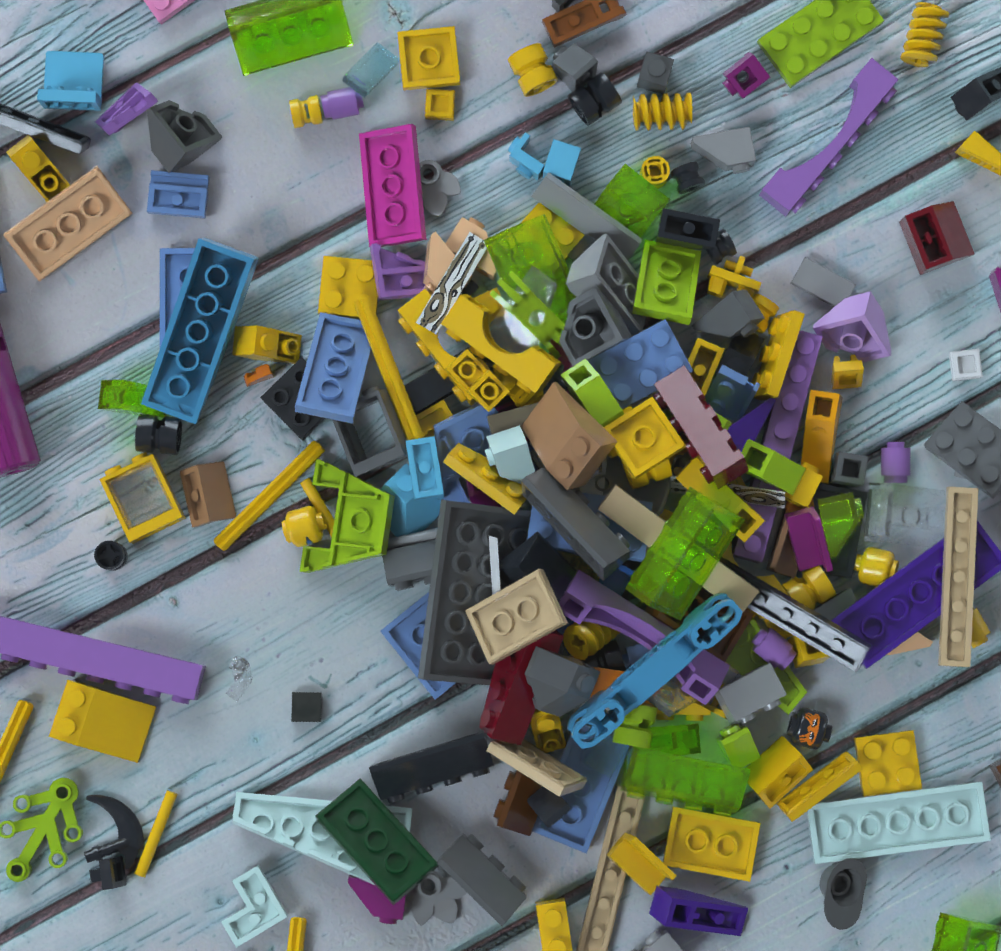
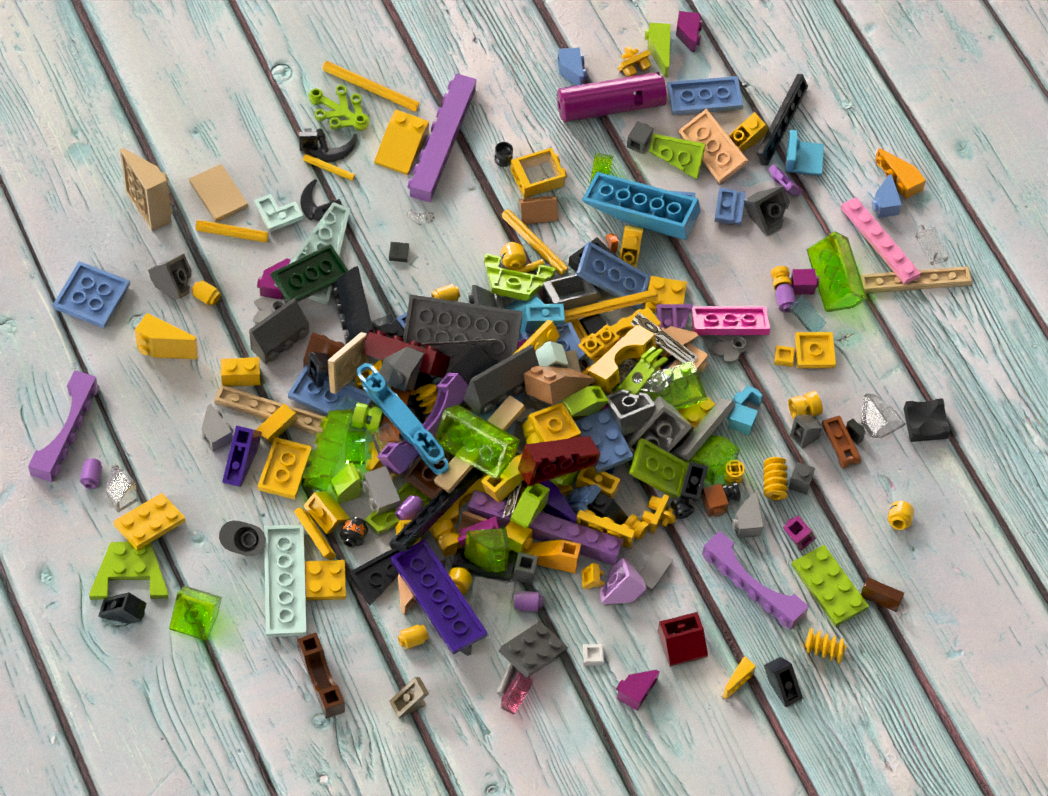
camera: 90 degrees right, 25 degrees down
black wheel [135,414,182,455] -> none
tan tile [465,569,568,665] -> none
black wheel [567,72,622,126] -> none
dark grey slope [692,290,765,337] -> none
tan plate [938,487,978,667] -> none
none -> black piece [300,179,342,221]
none -> black wing [349,549,401,606]
none -> black slope [372,315,404,338]
none -> yellow brick [431,284,461,302]
none -> dark grey brick [626,121,654,154]
none -> lime wing [648,133,706,180]
none -> dark orange brick [701,484,729,517]
none -> magenta brick [791,269,819,295]

